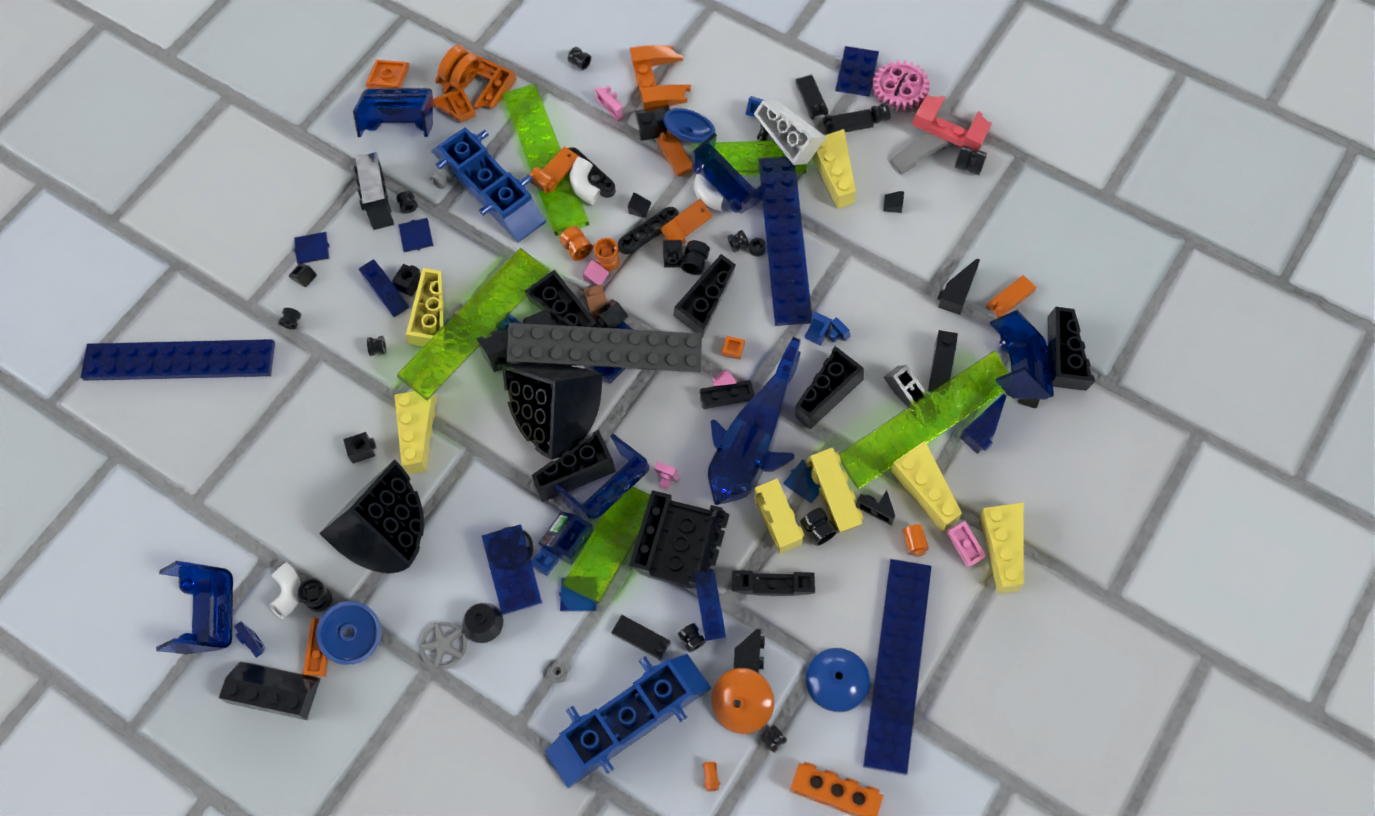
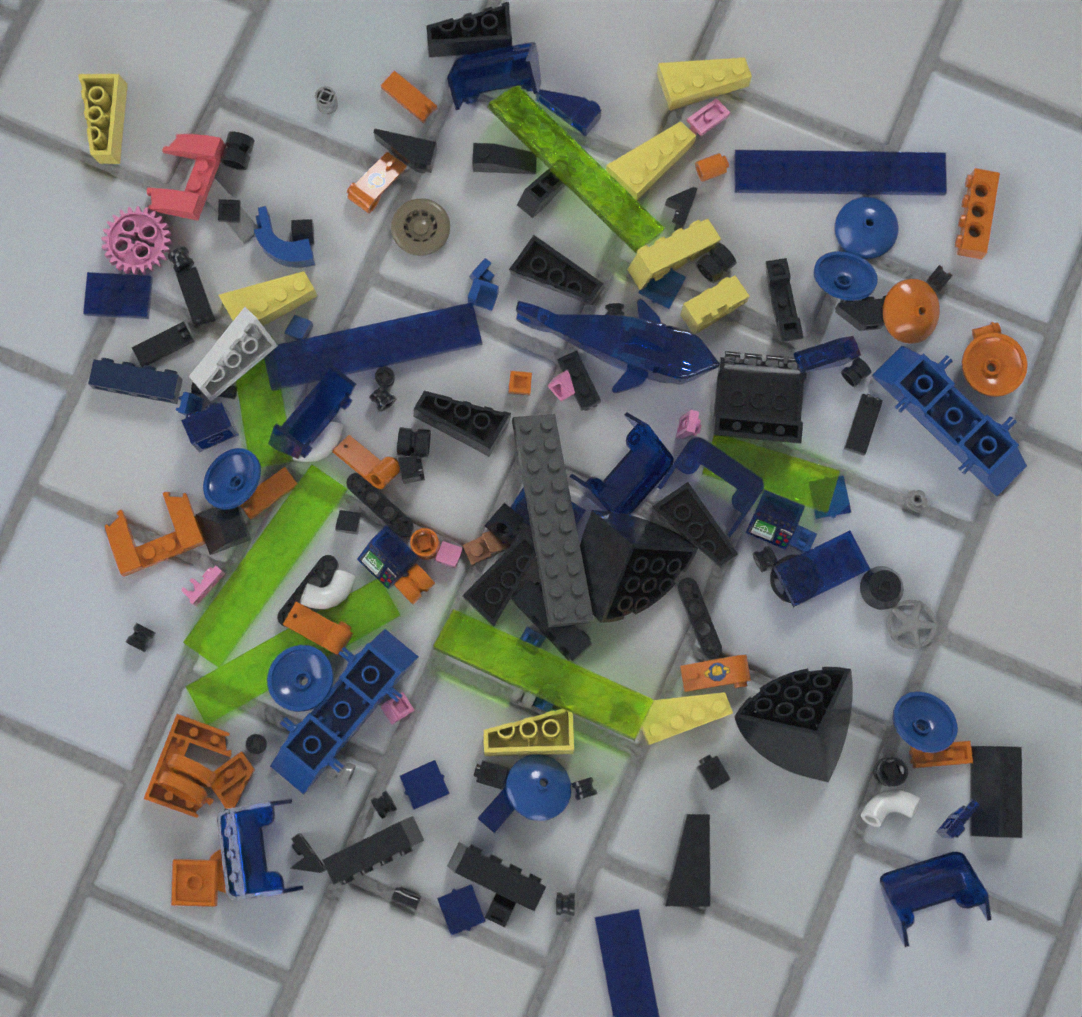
camera: 105 degrees left, 15 degrees up
none -> light yellow wedge [78,74,128,164]
none -> dark blue brick [88,358,183,404]
none -> clear blue brick [181,402,239,452]
none -> clear neon green plate [183,464,348,668]
none -> black tile [218,199,241,223]
none -> black bush [245,734,267,754]
none -> blue arch [254,206,315,268]
none -> blue dish [267,645,334,712]
none -> blue slope [284,314,313,343]
none -> black slope [290,833,326,873]
none -> light grey wheel [315,86,338,114]
none -> orange door [347,152,407,213]
none -> clear blue slope [357,525,419,590]
none -> bright pink slope [381,692,415,725]
none -> dark tan wheel [391,198,450,256]
none -> black pin [391,887,421,910]
none -> black wedge [447,842,546,912]
none -> blue dish [506,755,572,821]
none -> clear blue windscreen [569,412,674,515]
none -> black bush [605,303,625,319]
none -> black wedge [663,814,710,907]
none -> black beam [677,577,722,659]
none -> orange door [680,655,751,692]
none -> black wheel [752,545,778,573]
none -> blue dish [813,251,878,301]
none -> orange dish [962,333,1027,397]

